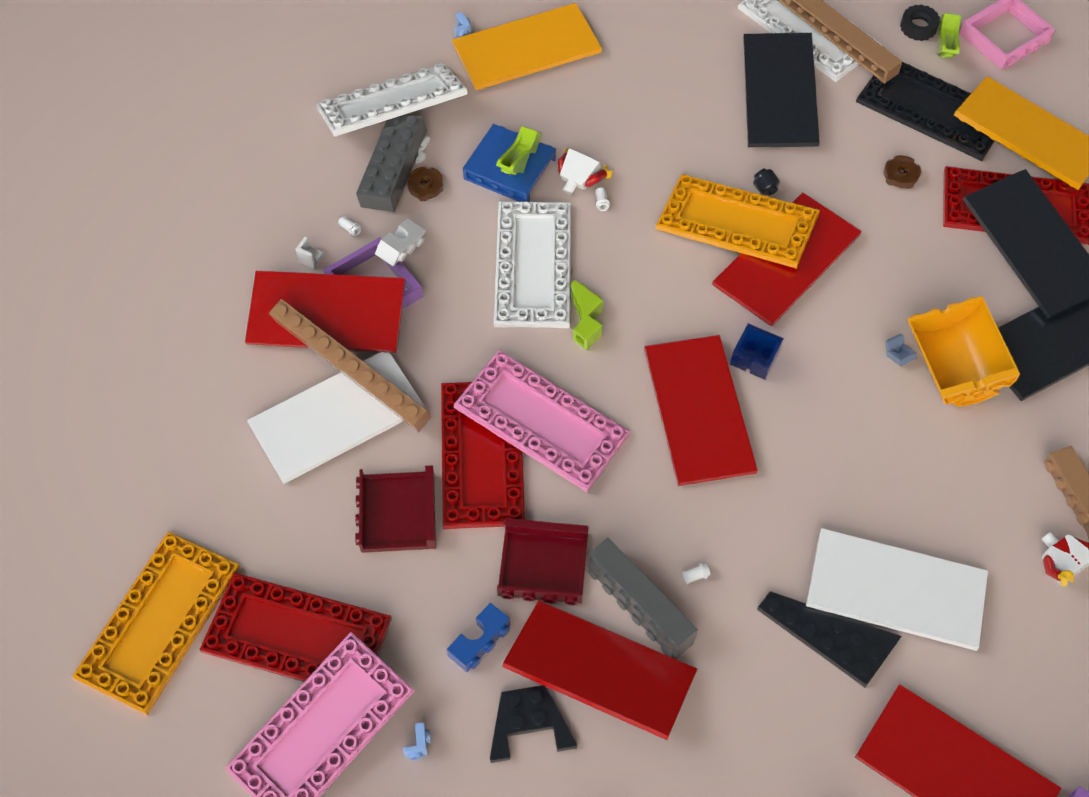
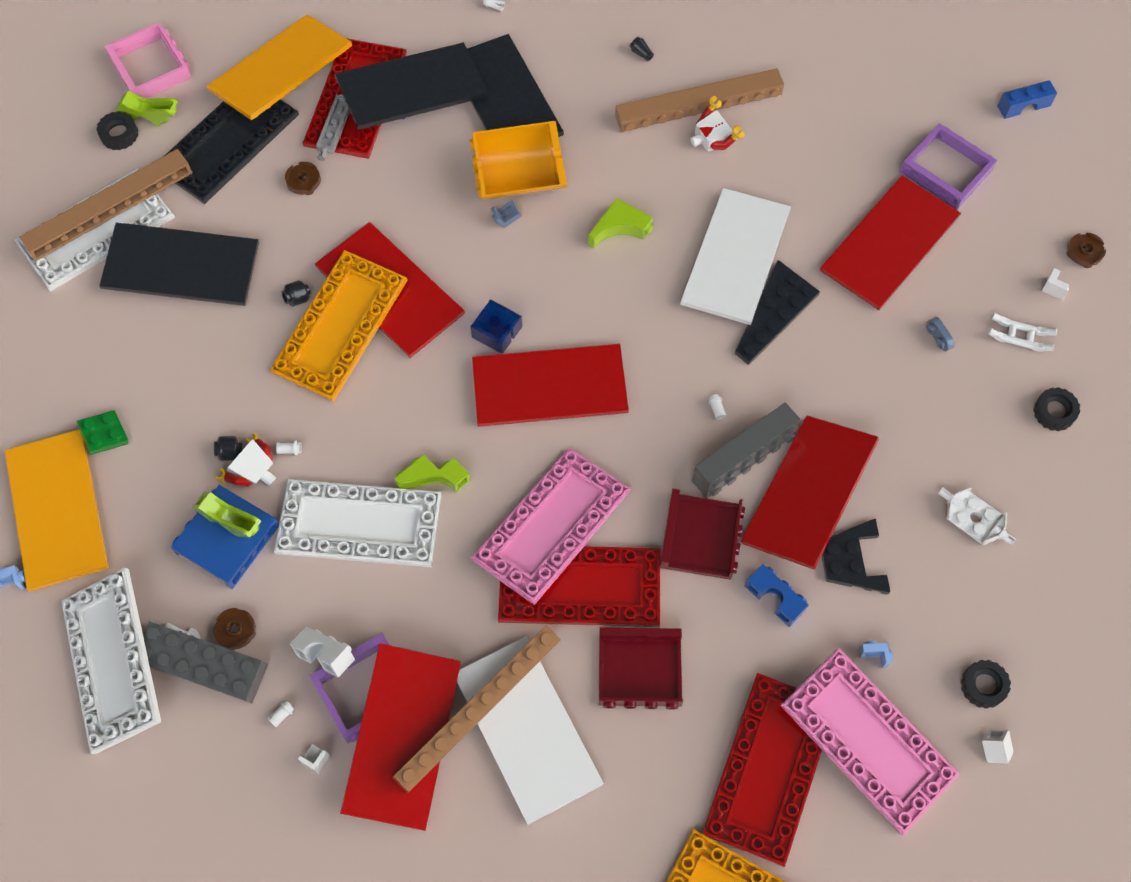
camera: 85 degrees left, 5 degrees up
none -> green plate [77,410,128,455]
none -> black head [214,436,242,461]
none -> light grey plate [316,94,350,161]
none -> lime arch [588,198,654,249]

